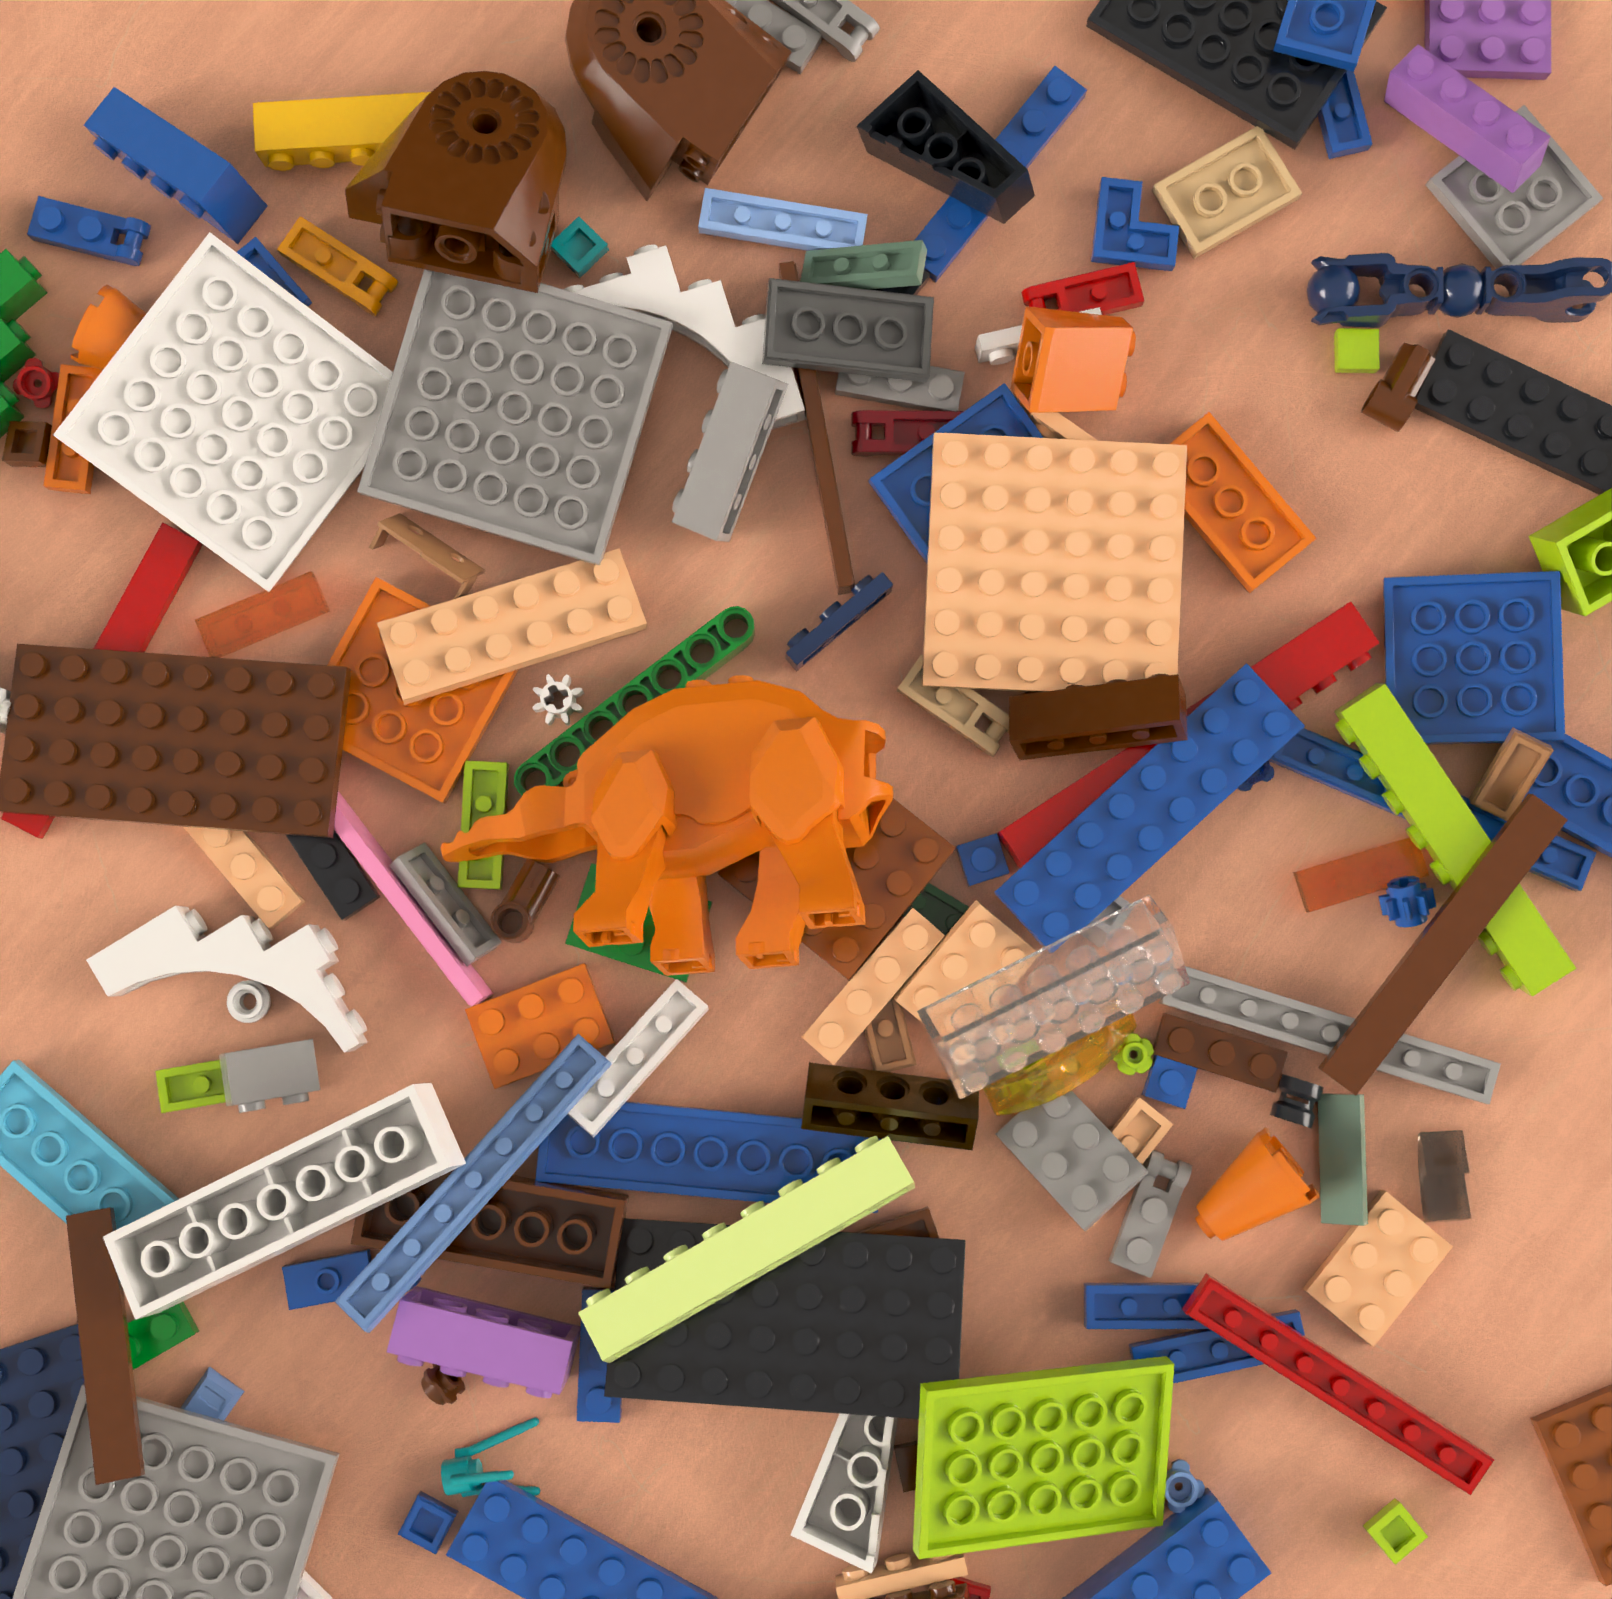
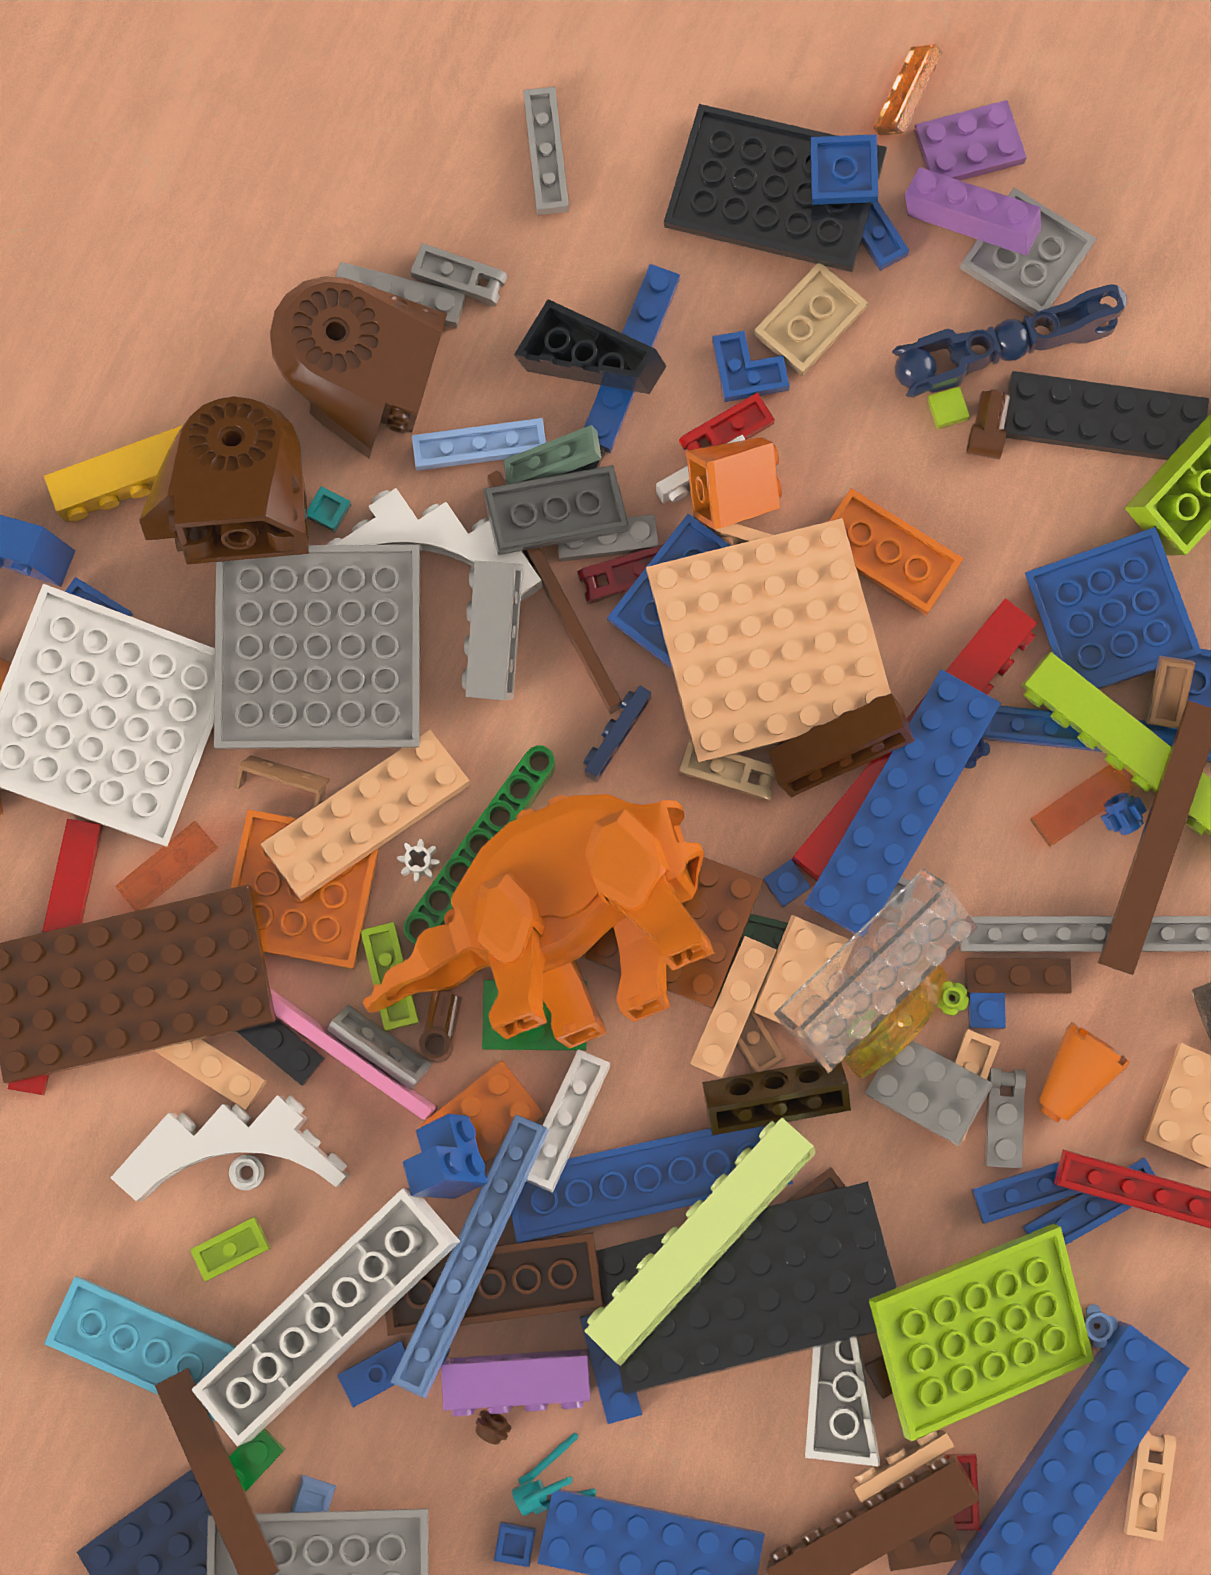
camera: 10 degrees left, 5 degrees down
light grey brick [219,1039,320,1113] -> none
light orange plate [277,216,398,316] -> none
black wheel [1270,1074,1324,1129] -> none
sand green tile [1318,1093,1368,1226] -> none
none -> blue brick [403,1114,488,1199]

